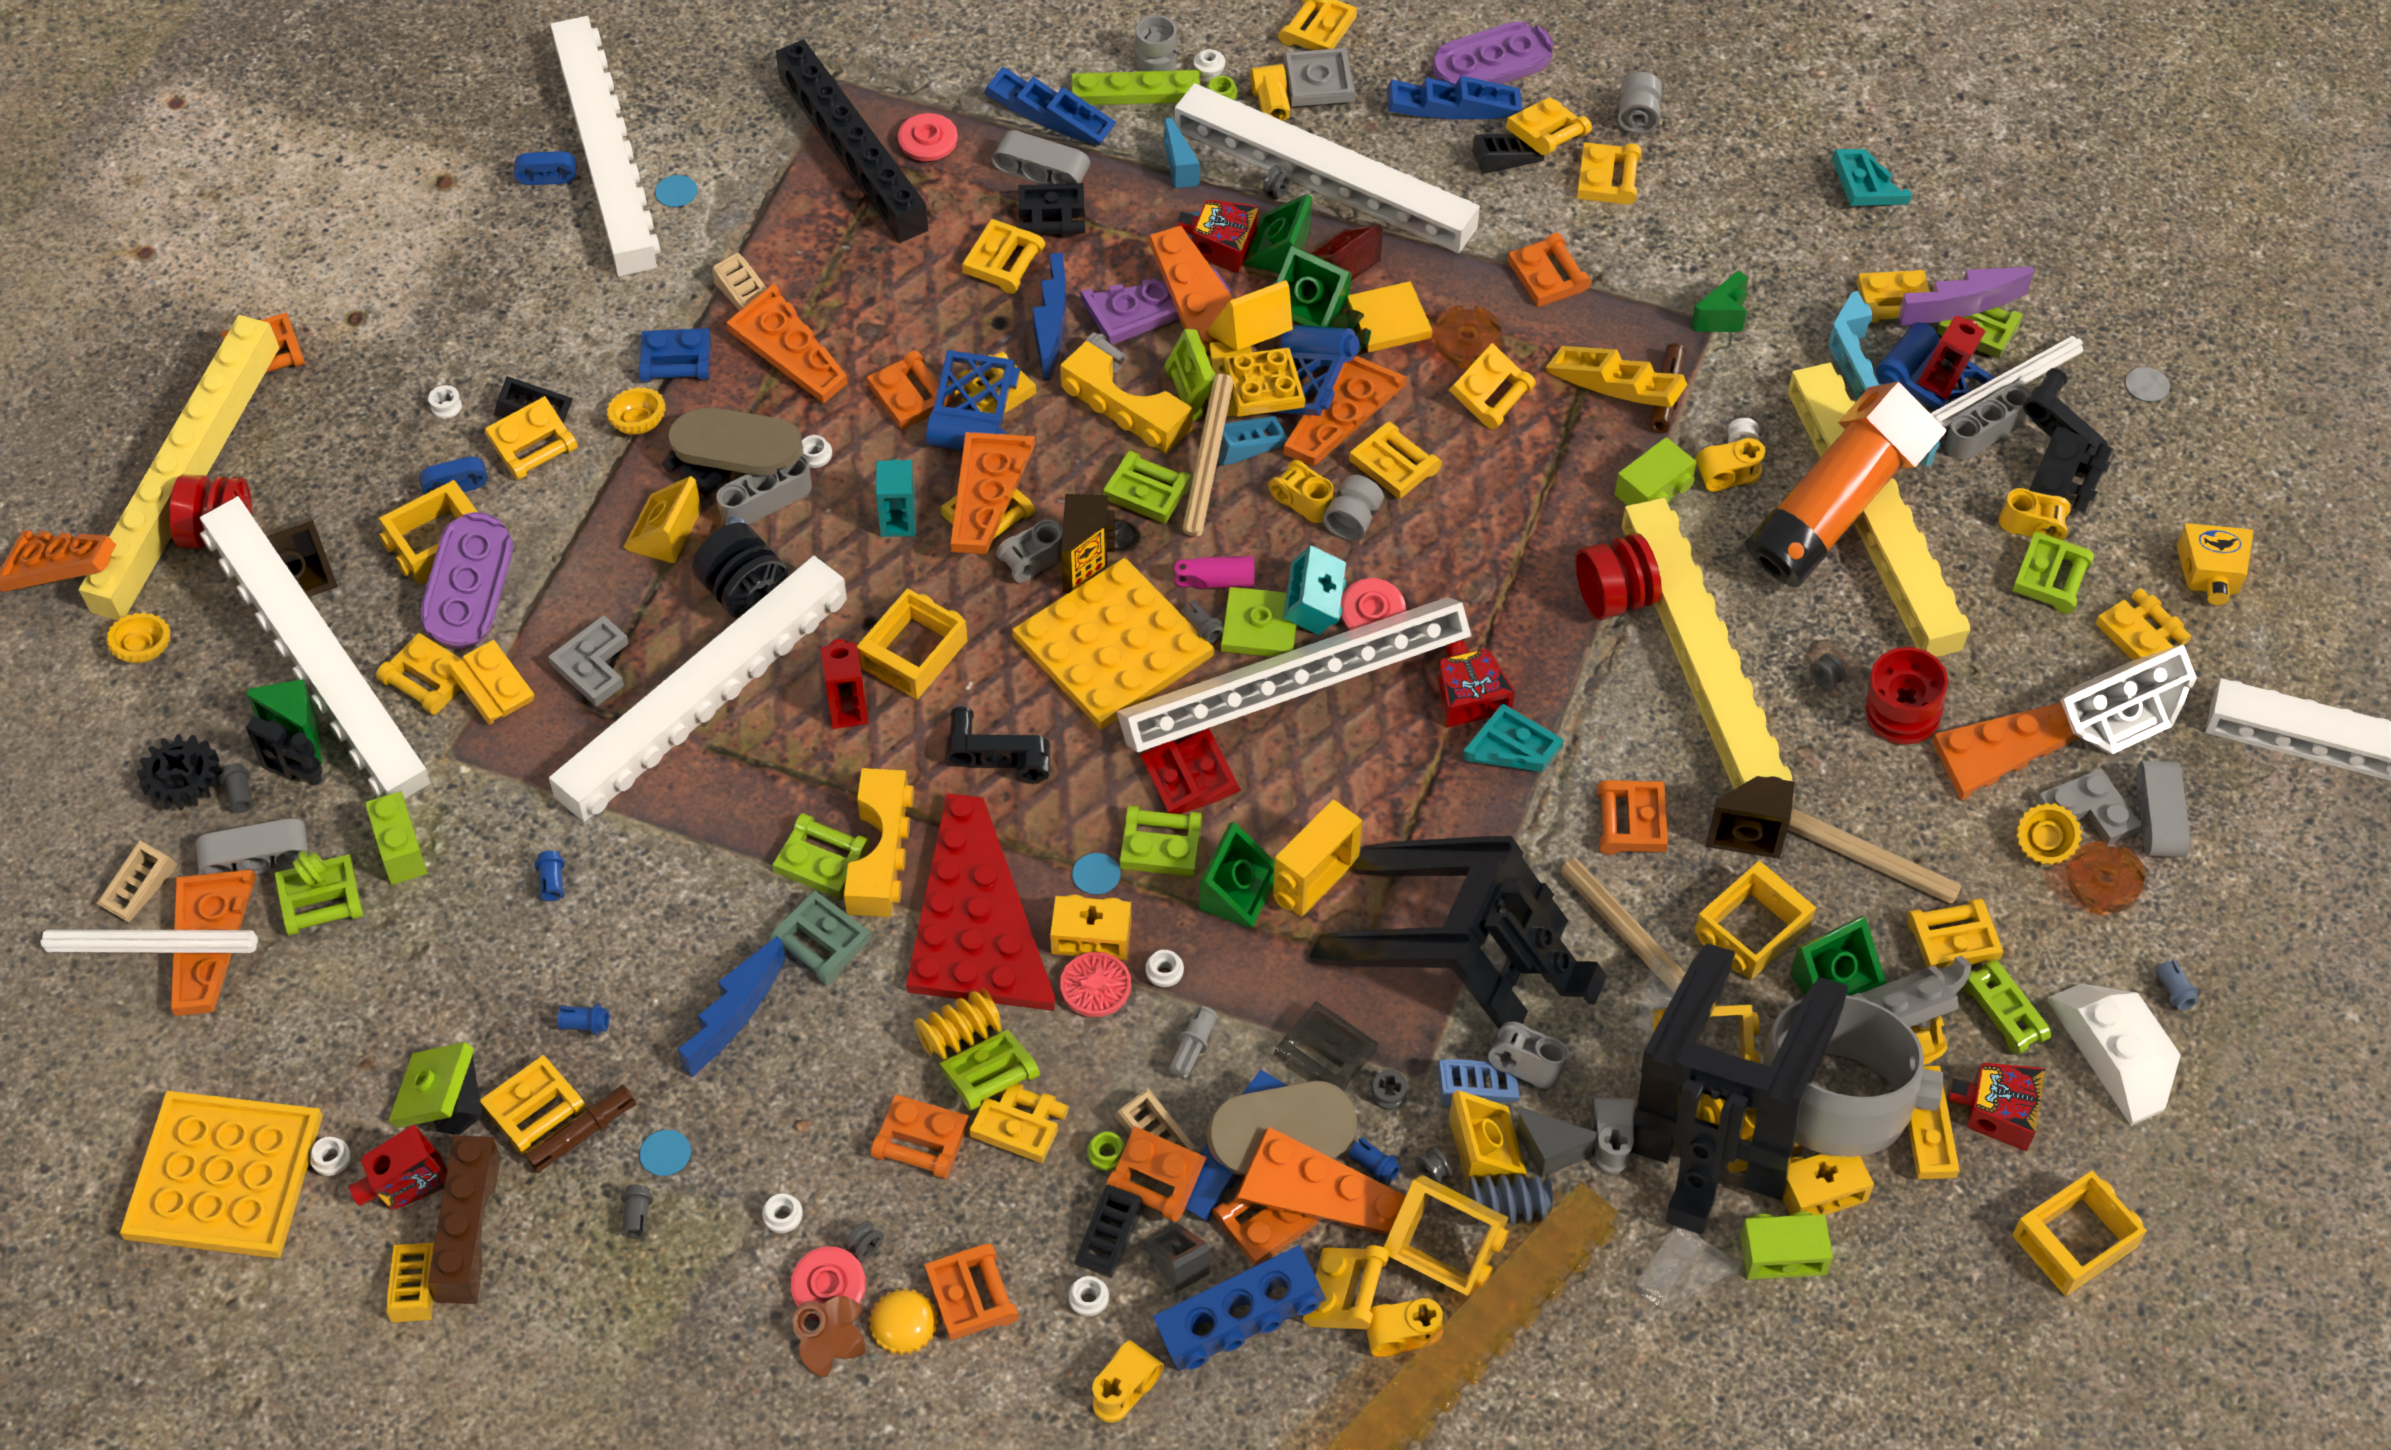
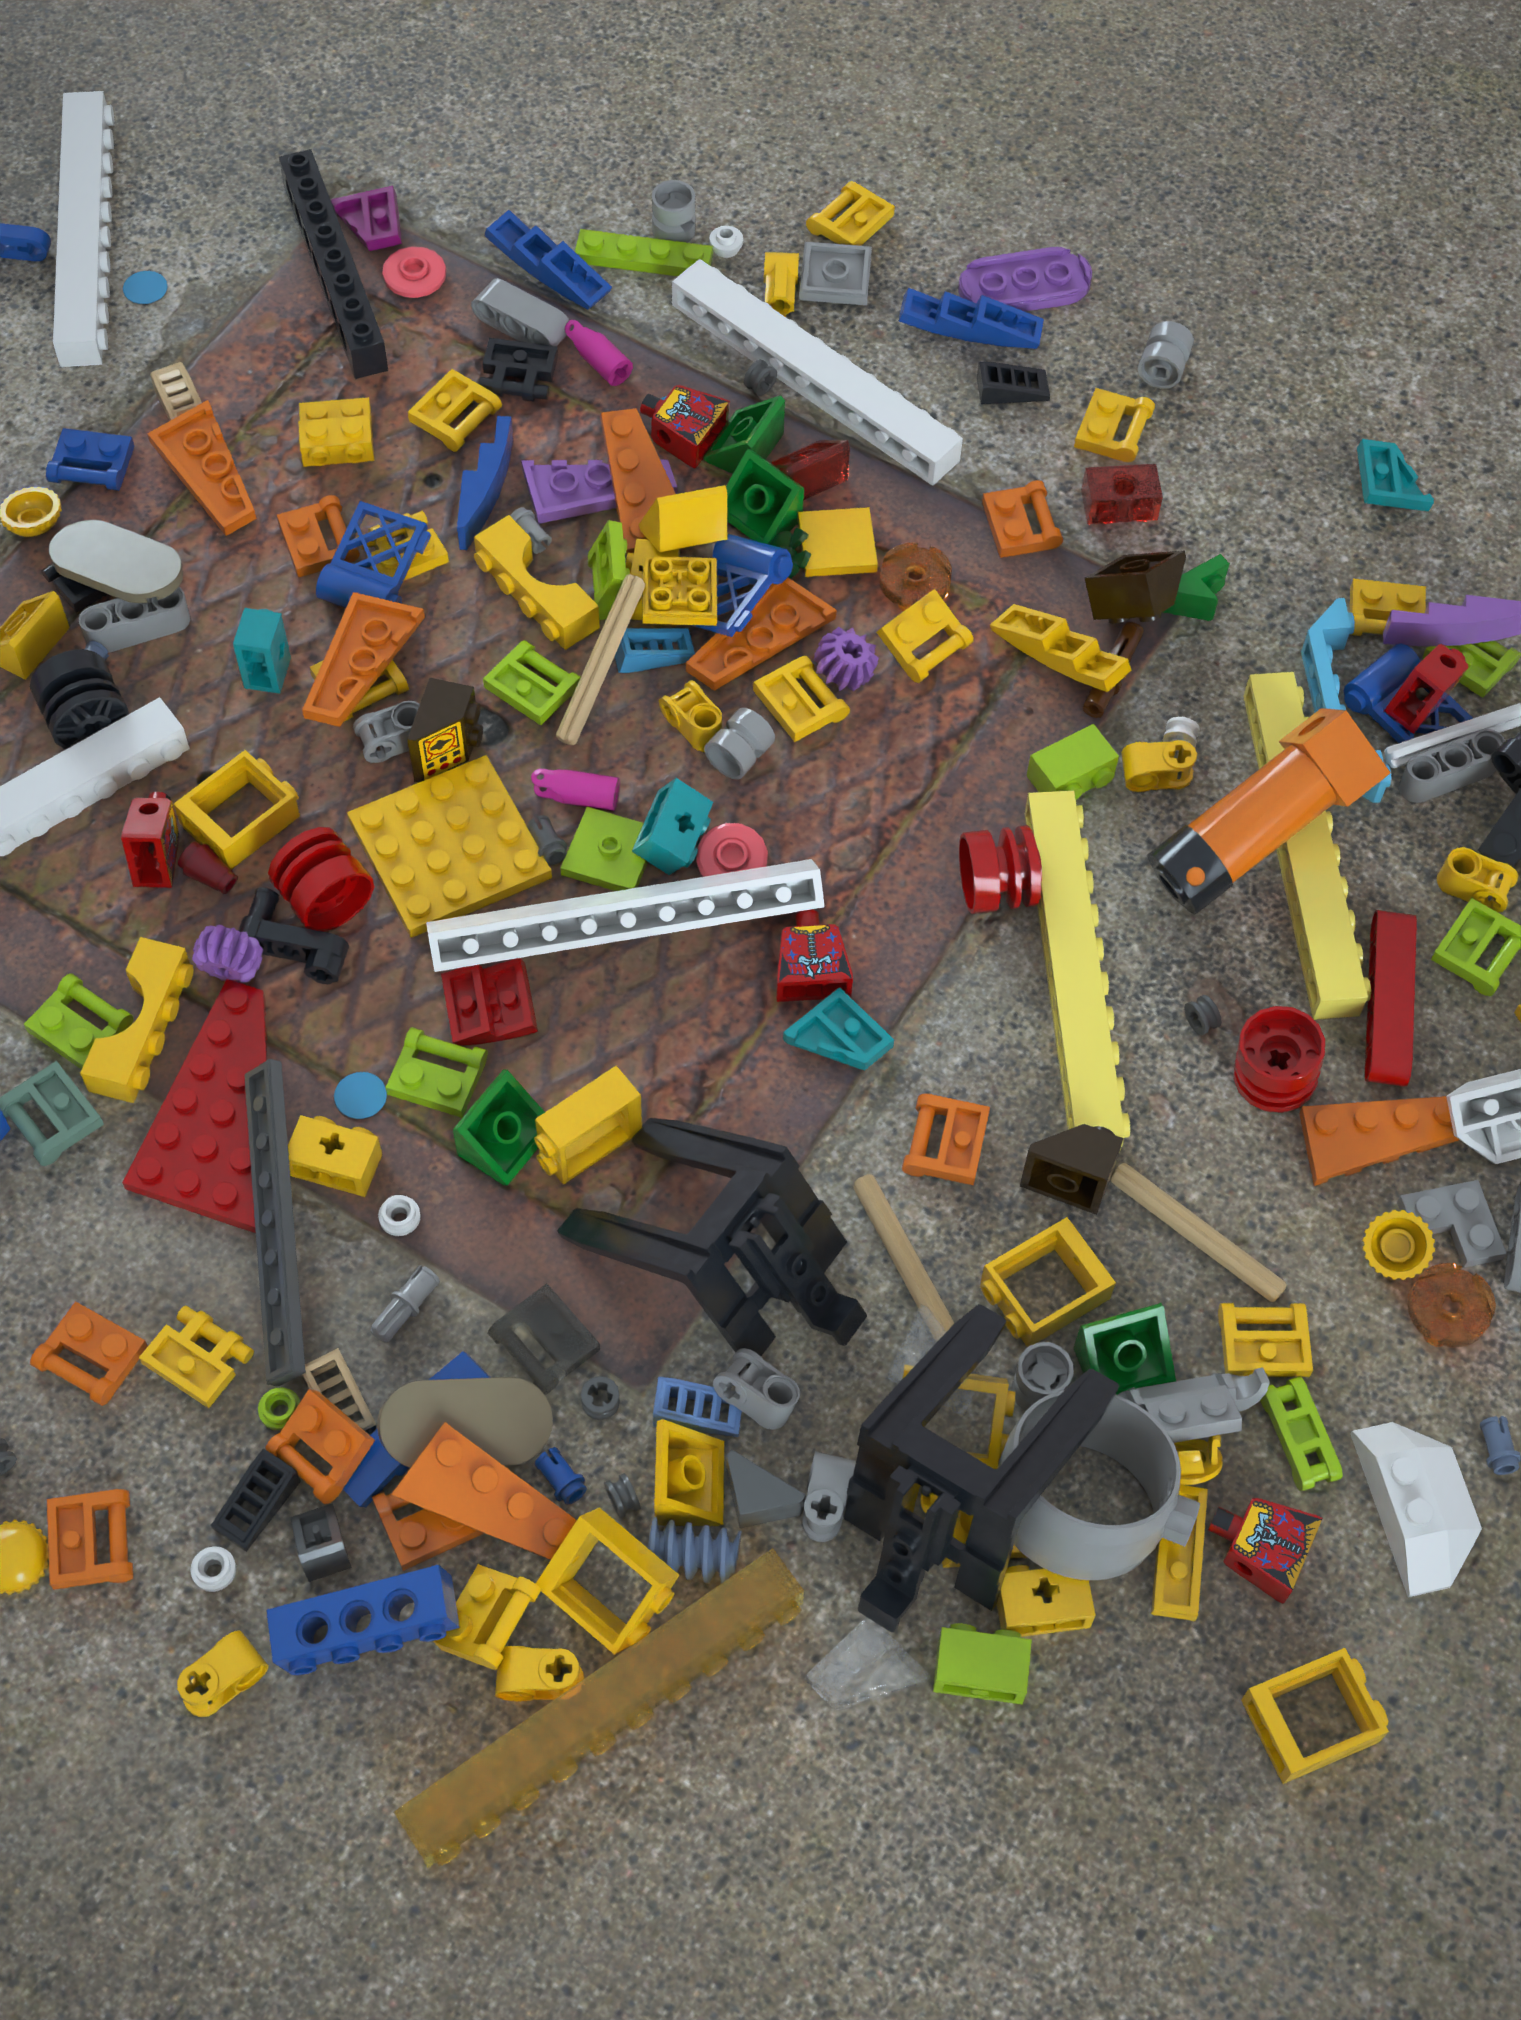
camera: 10 degrees right, 5 degrees up
white plate [802,435,832,468] -> none
yellow piece [914,988,1002,1060] -> none
lime plate [939,1029,1040,1111] -> none
coral wheel [1060,952,1131,1017] -> none
dark azure slope [1164,118,1200,188] -> none
lime plate [1206,76,1238,100] -> none
yellow plate [1505,97,1592,155] -> none
none -> dark red cone [178,841,238,894]
none -> medium lavender gear [192,925,263,983]
none -> dark grey tile [244,1059,306,1386]
none -> red wheel [268,827,375,932]
none -> yellow plate [298,397,374,467]
none -> magenta wing [331,185,402,251]
none -> dark pink piece [565,320,633,386]
none -> medium lavender gear [813,626,879,692]
none -> light grey wheel [1012,1342,1074,1411]
none -> clear red brick [1081,464,1163,524]
none -> dark brown slope [1084,550,1186,624]
none -> red beam [1364,910,1417,1087]

